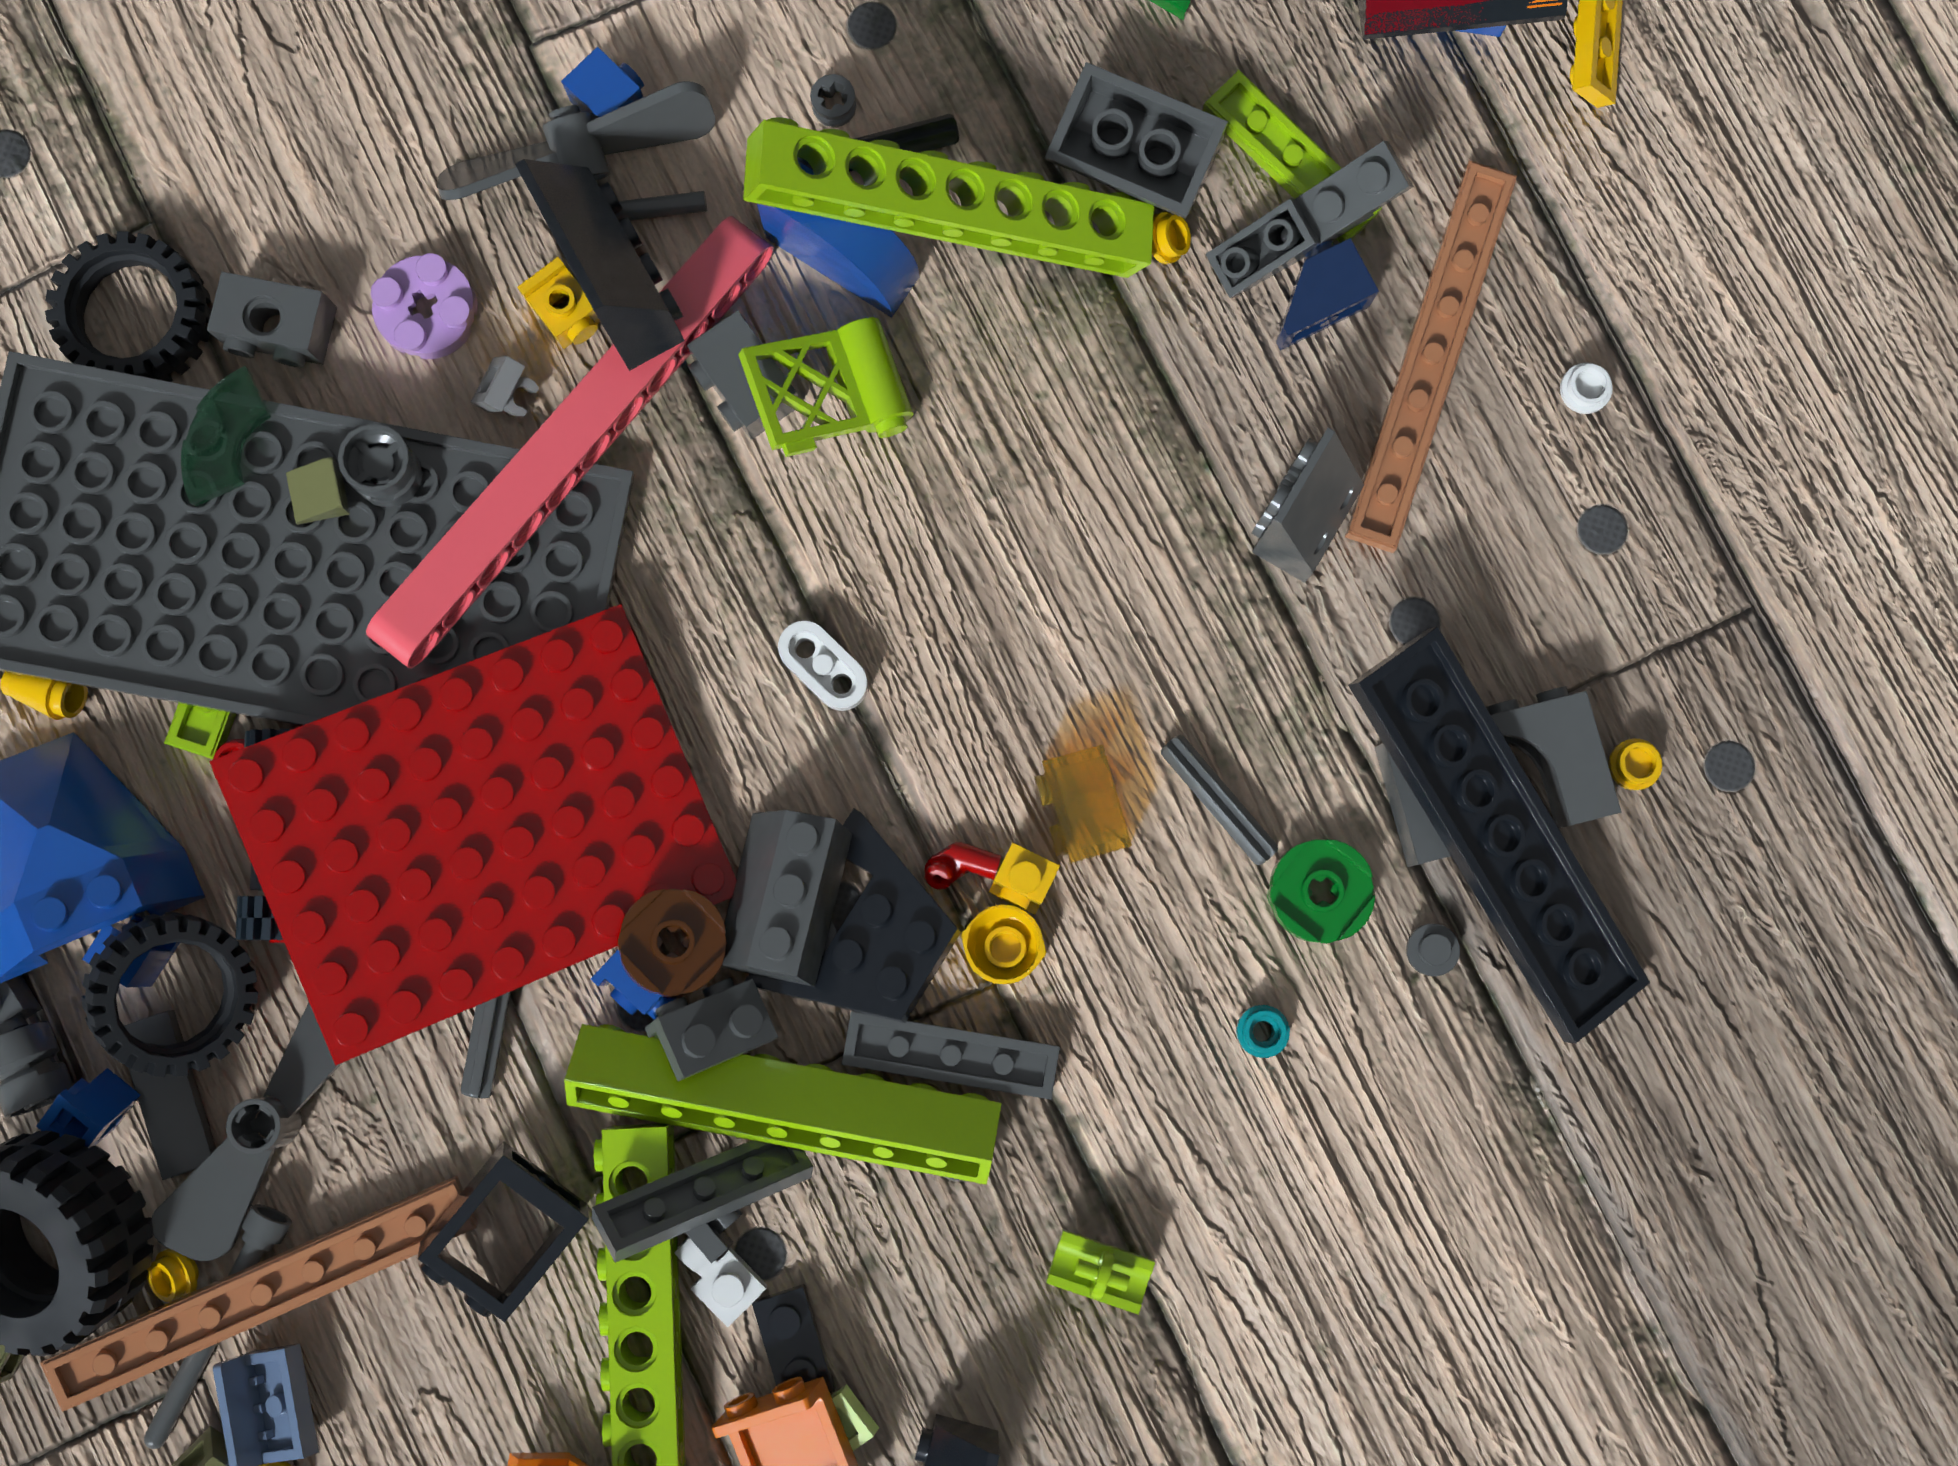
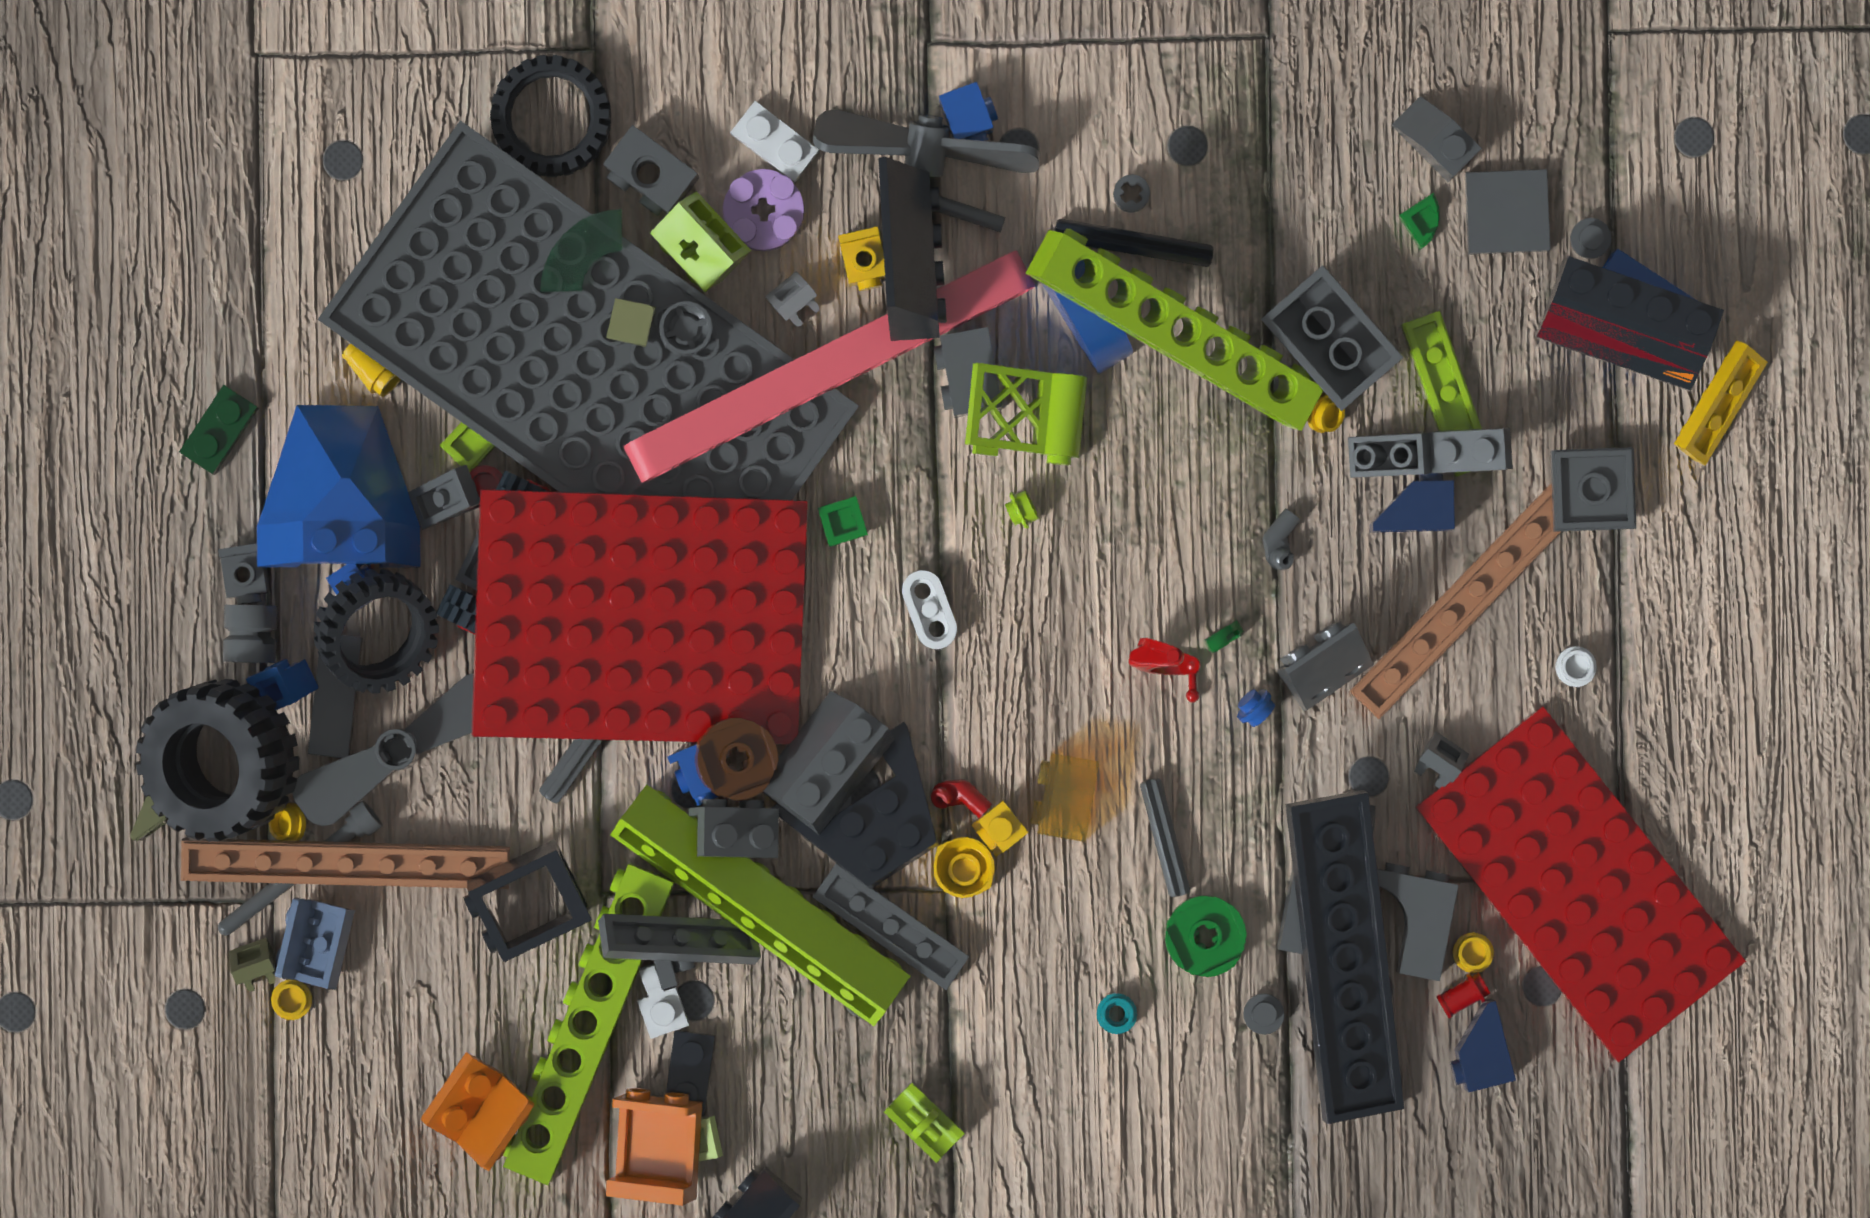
camera: 30 degrees right, 5 degrees up
none -> dark grey slope [408,465,480,530]
none -> lime brick [650,191,752,292]
none -> white plate [730,101,819,184]
none -> green plate [817,496,868,547]
none -> lime plate [1005,490,1039,529]
none -> red helmet [1128,638,1201,703]
none -> green tile [1203,620,1245,653]
none -> blue plate [1237,689,1275,727]
none -> dark grey arm [1262,508,1301,570]
none -> dark grey tile [1414,732,1469,788]
none -> red plate [1415,706,1746,1062]
none -> red pin [1436,972,1491,1018]
none -> dark blue slope [1450,999,1516,1093]
none -> dark grey tile [1550,447,1636,532]

